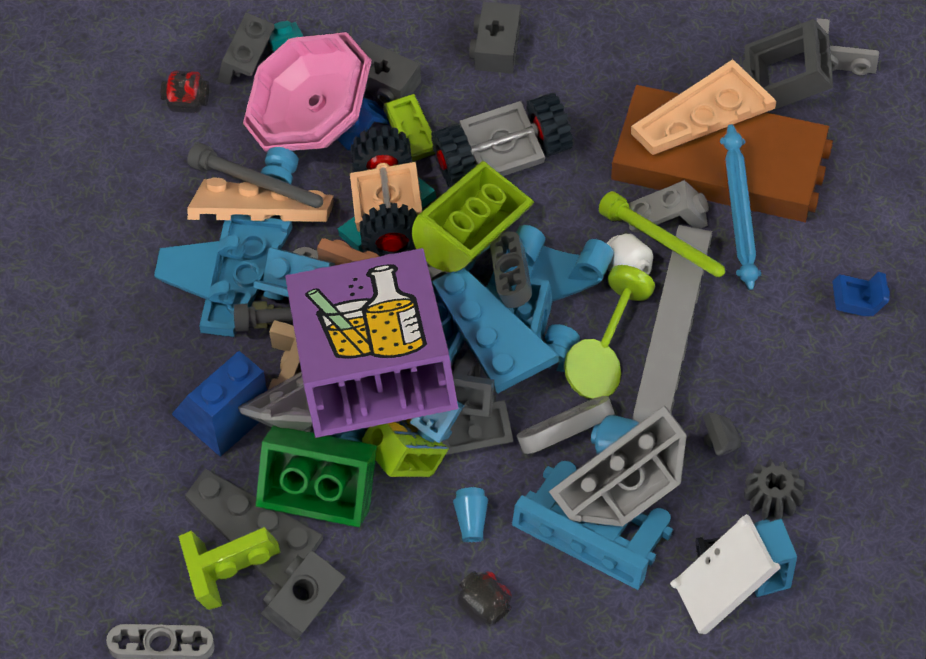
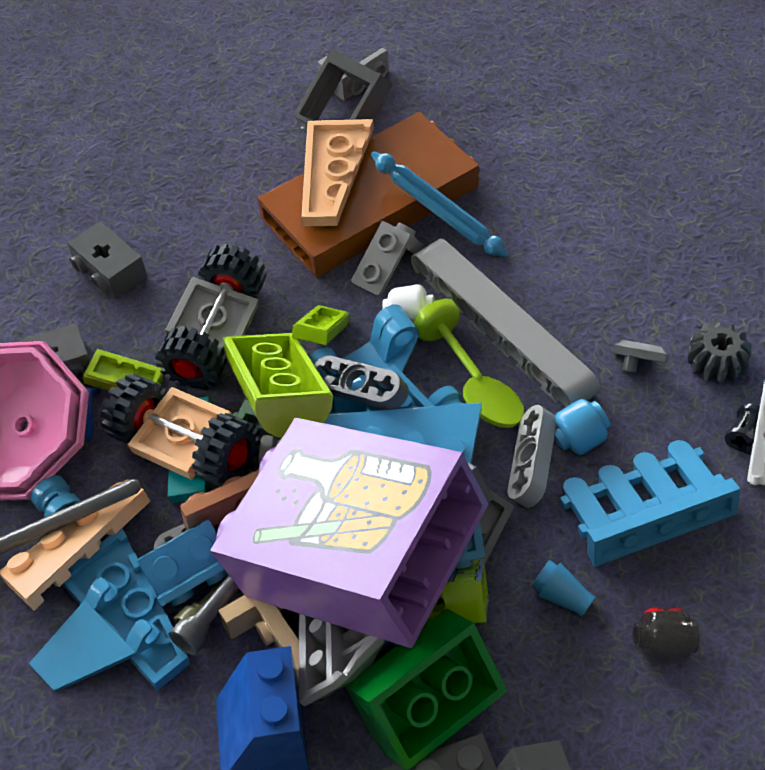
camera: 50 degrees left, 5 degrees down
light grey wedge [549,405,687,527] -> none
lime piece [599,191,725,277] -> none
blue bracket [832,272,890,316] -> none
none -> lime plate [292,305,350,345]

